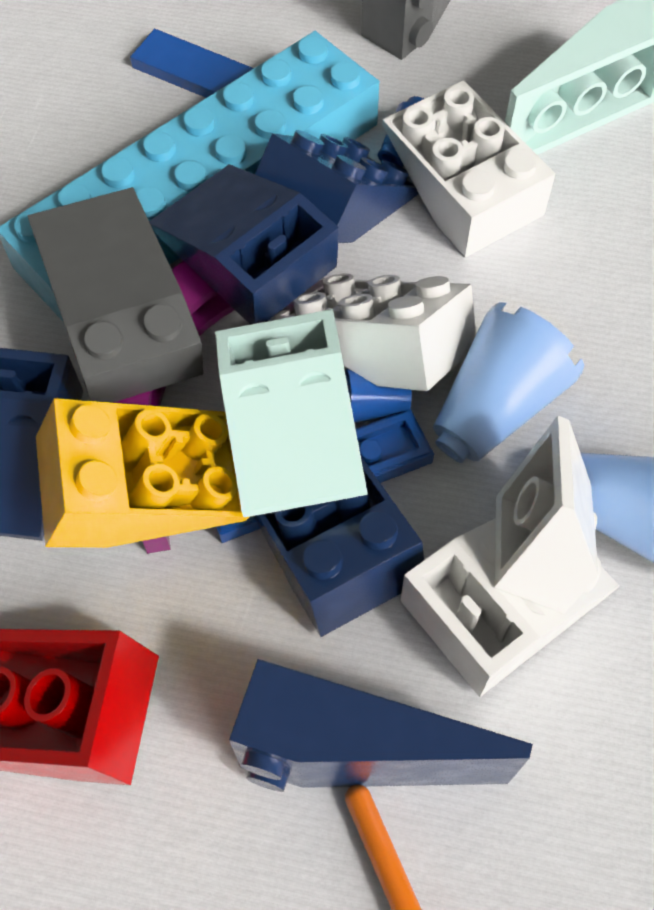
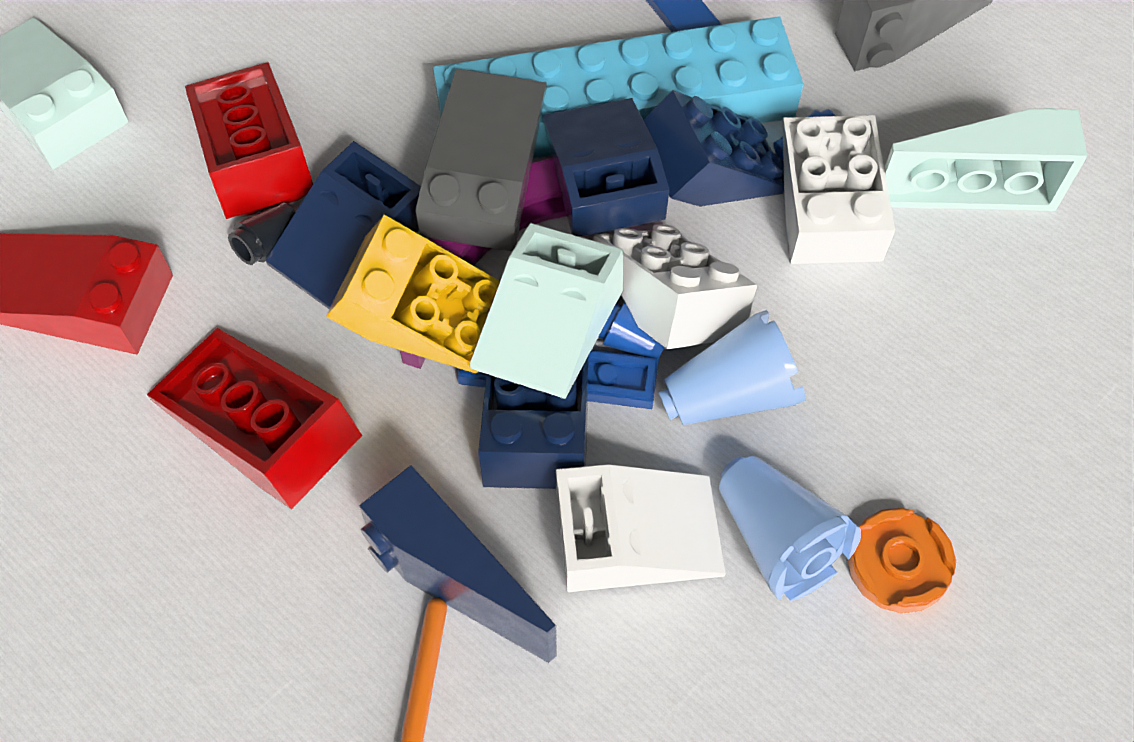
camera: 30 degrees right, 0 degrees up
white slope [494,416,601,614] -> none

